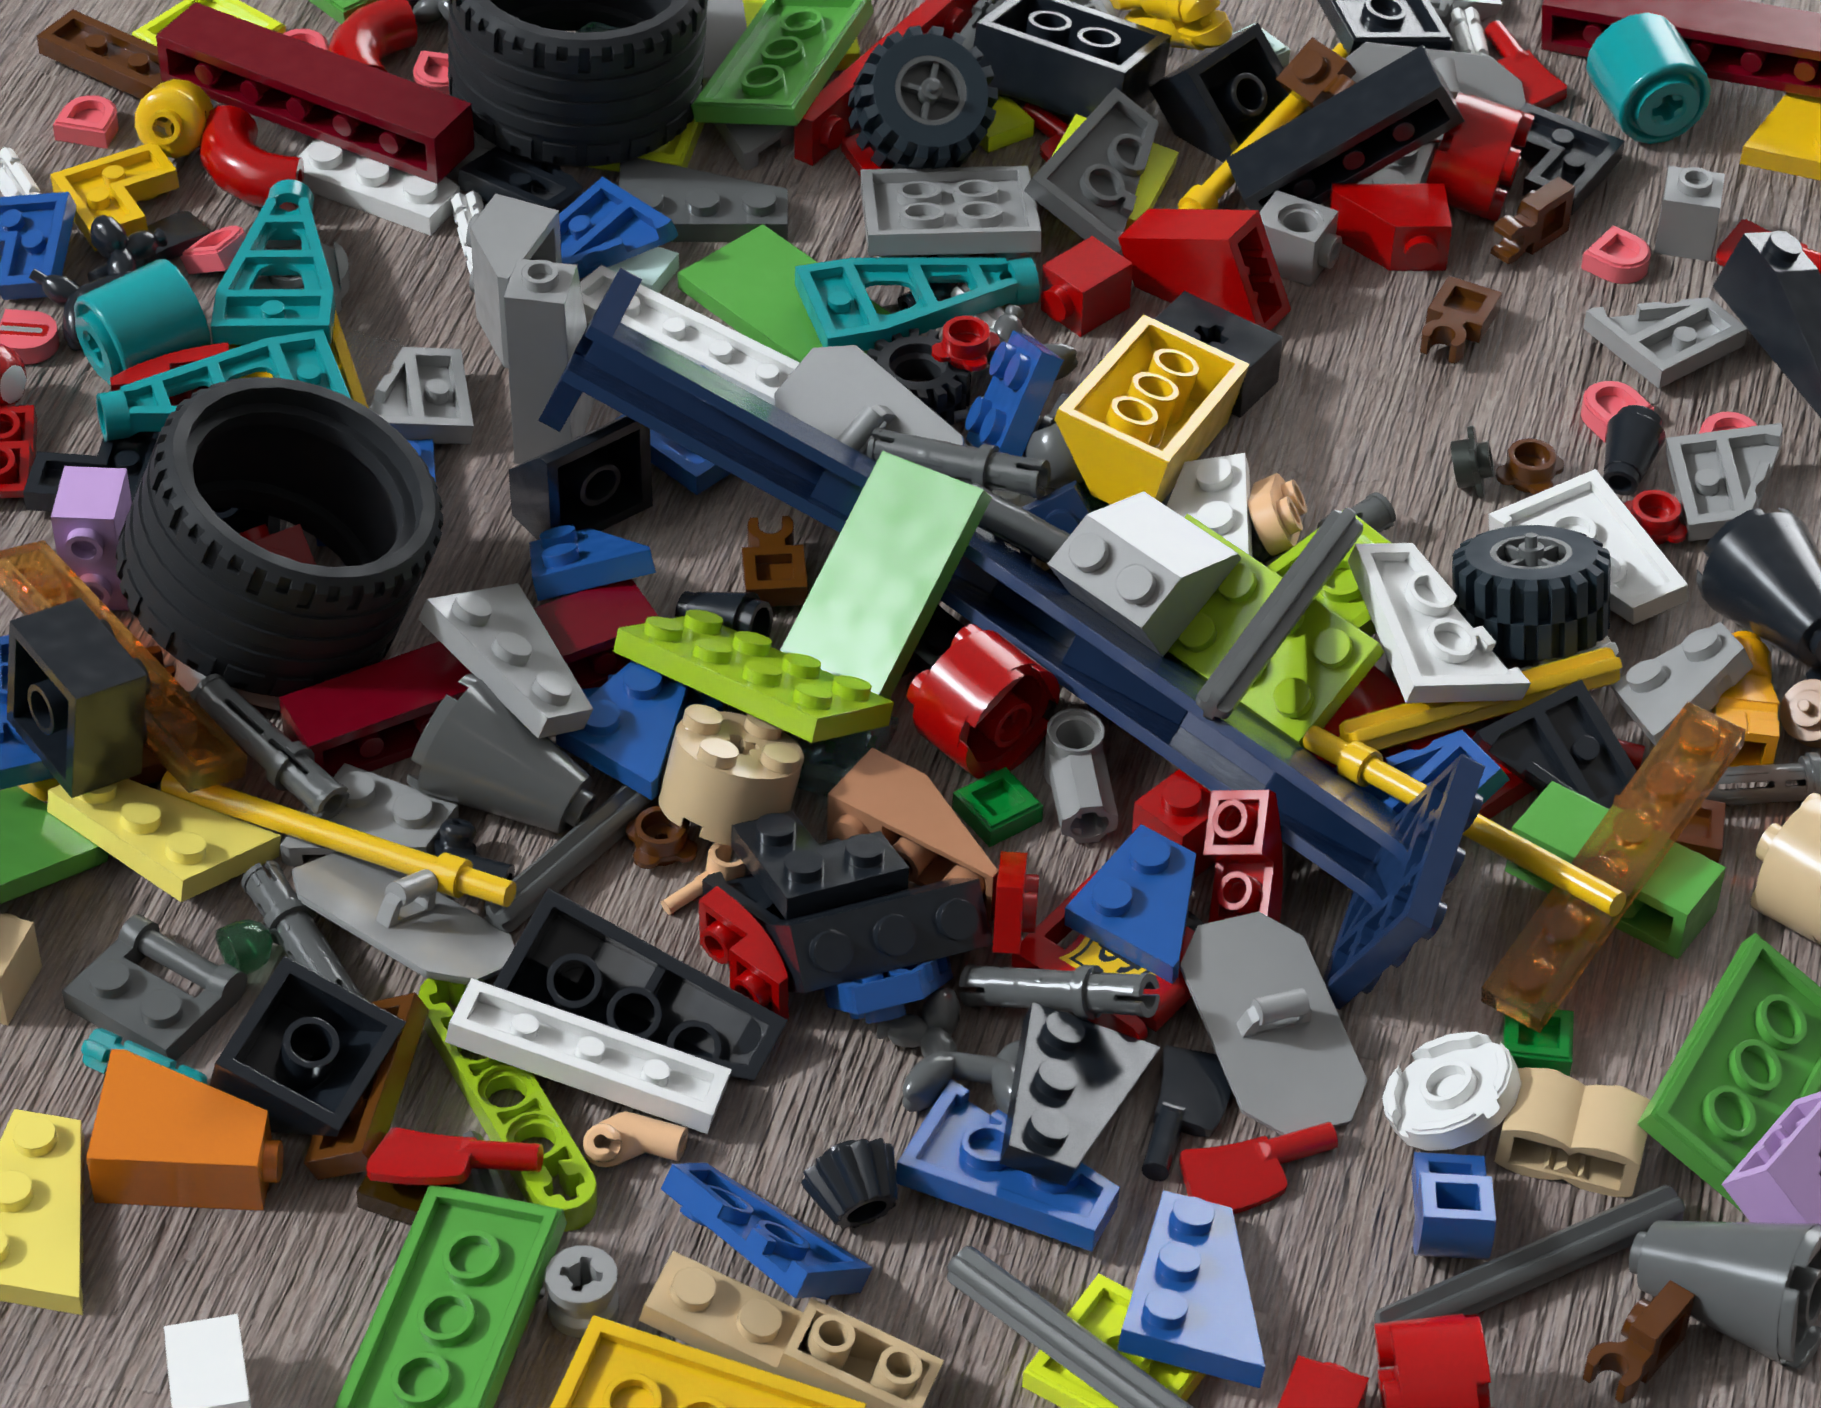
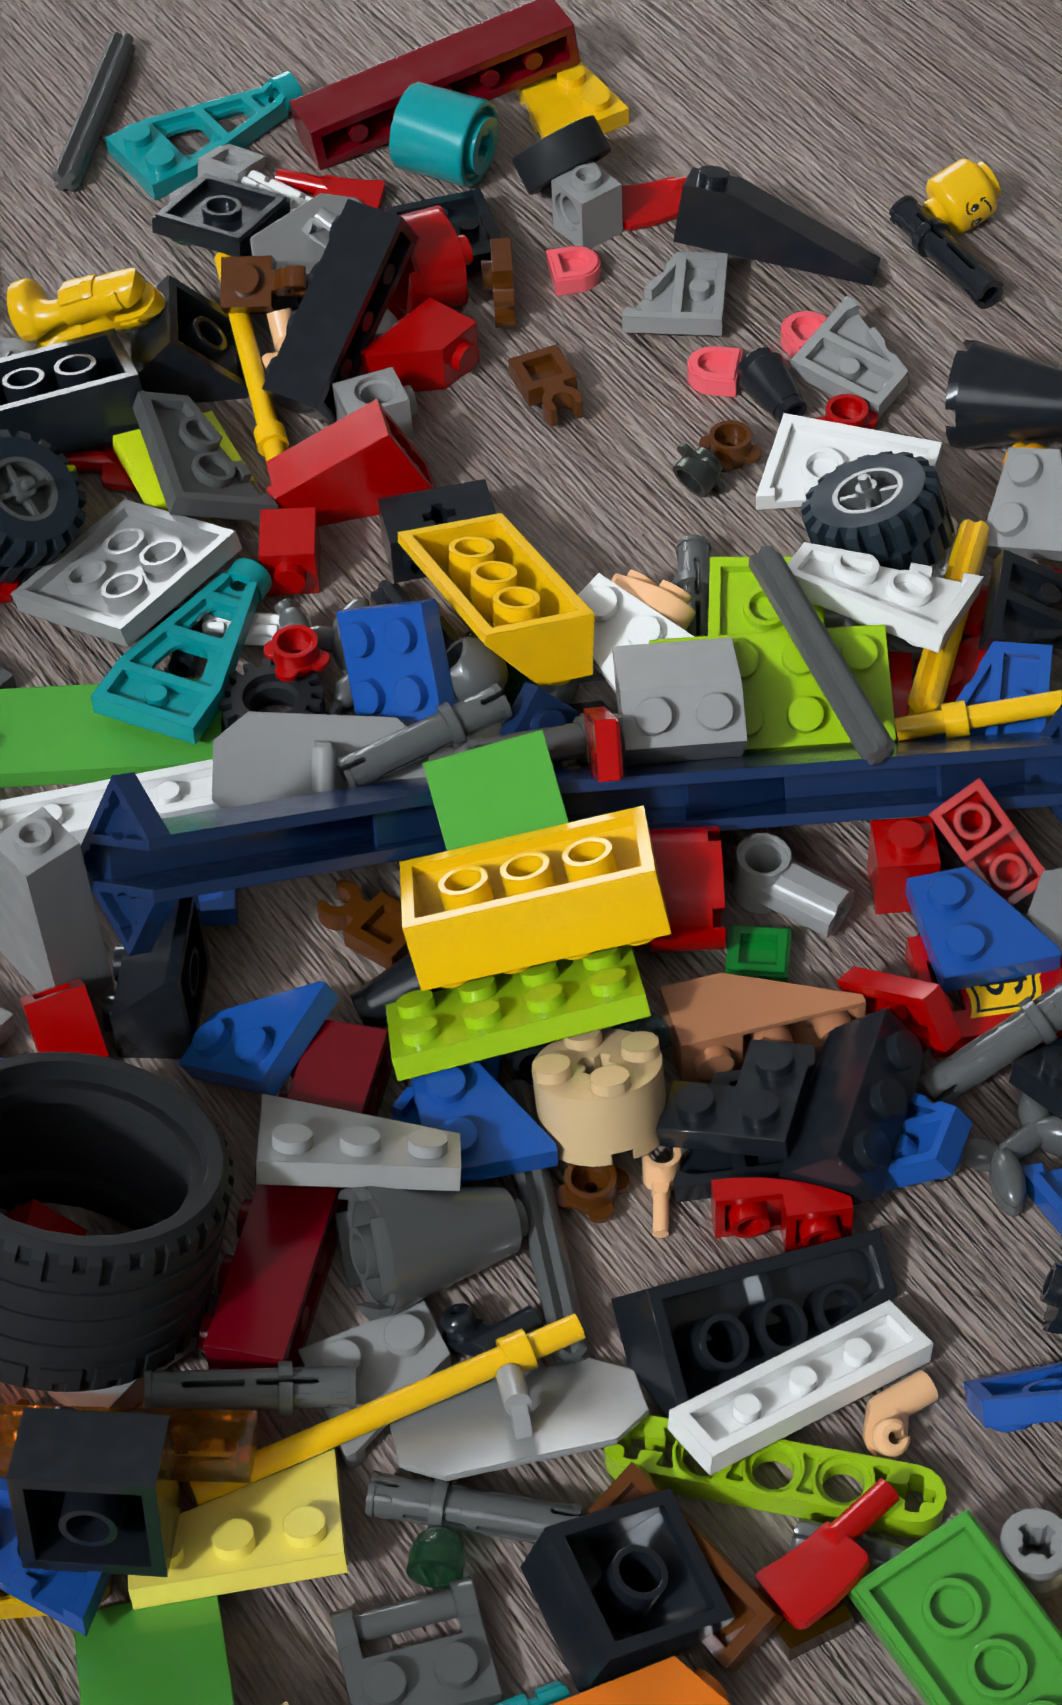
camera: 45 degrees left, 5 degrees up
none -> red brick [19,978,109,1057]
none -> yellow slope [399,805,671,991]
none -> black tyre [512,115,611,195]
none -> red tile [584,706,623,782]

